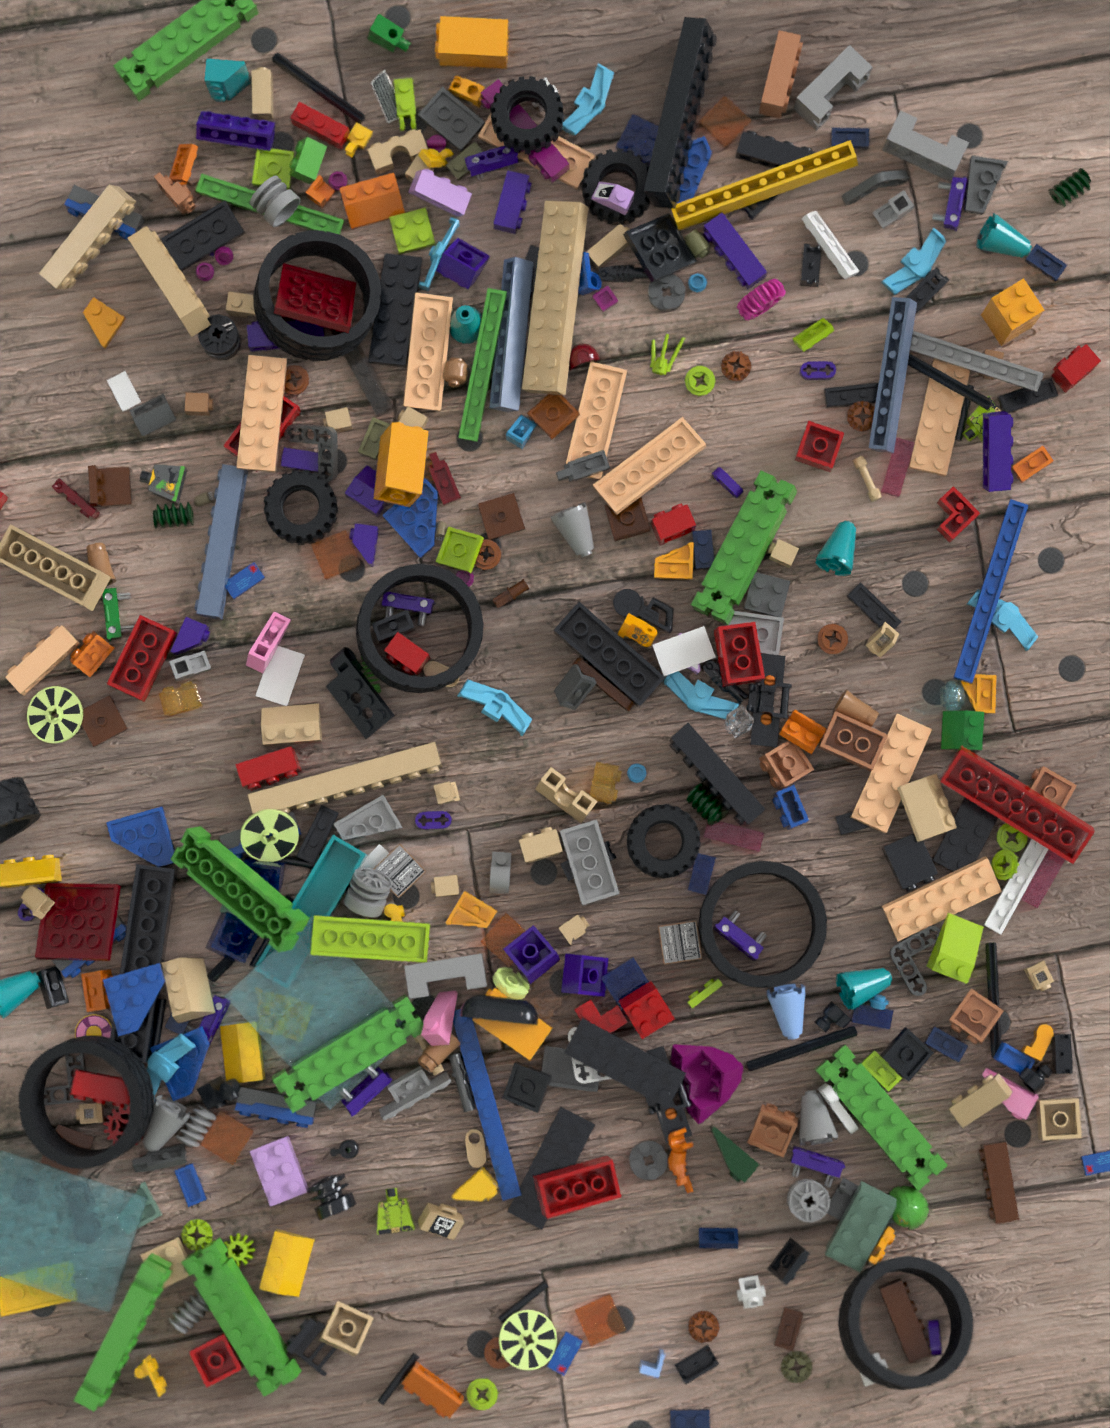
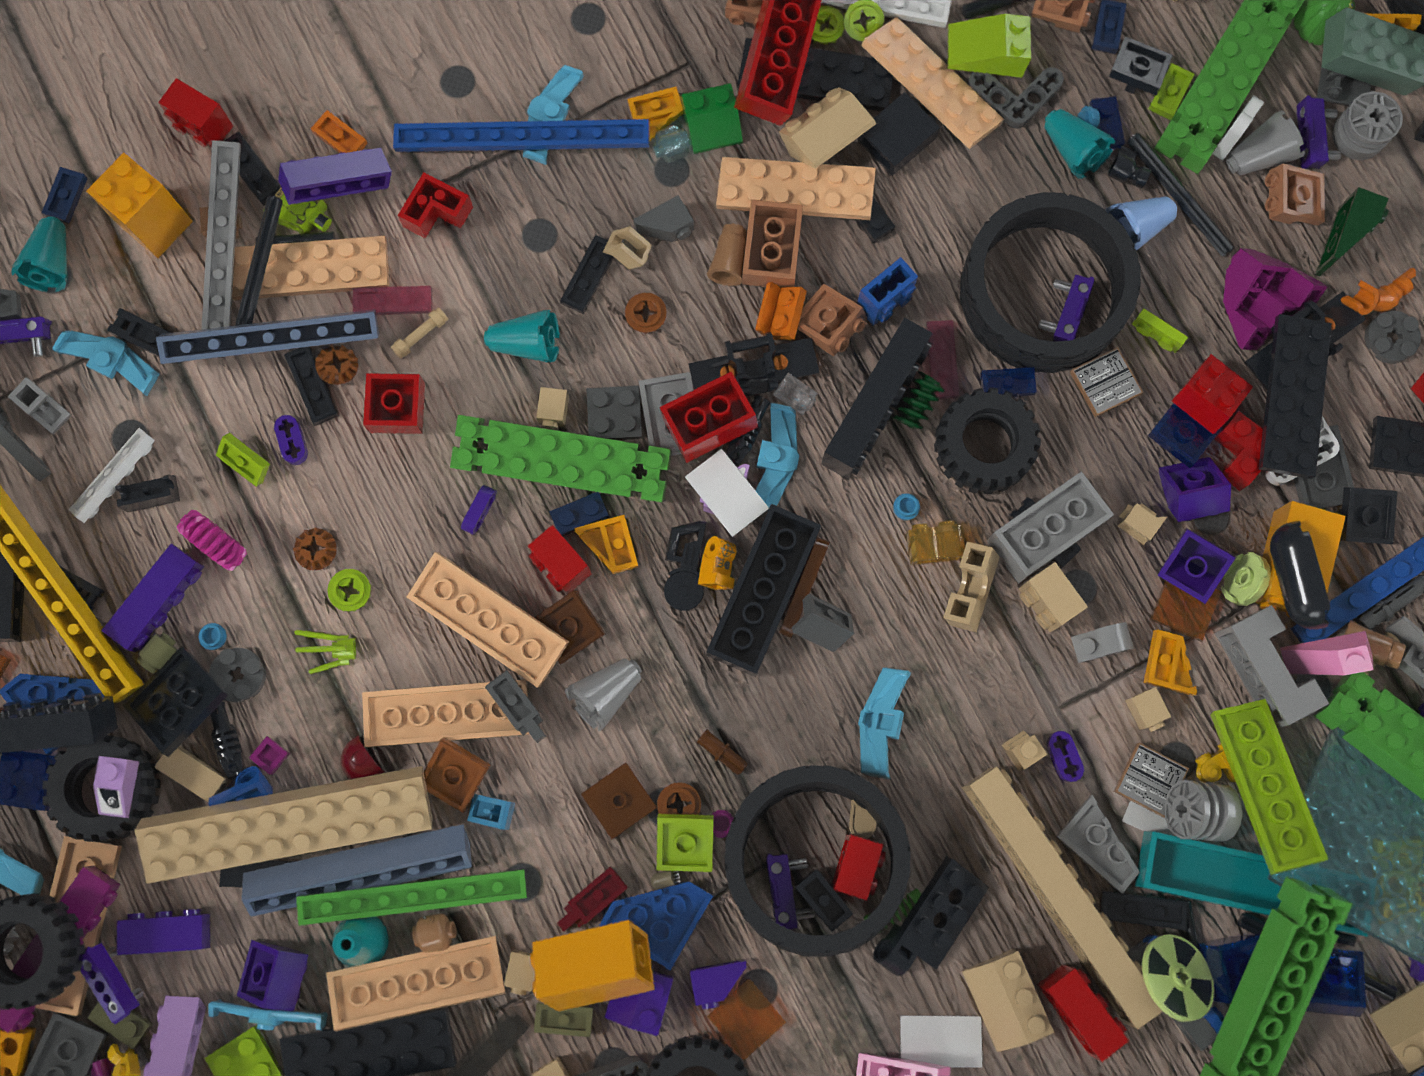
camera: 110 degrees left, 5 degrees down
none -> dark grey slope [633,195,694,242]

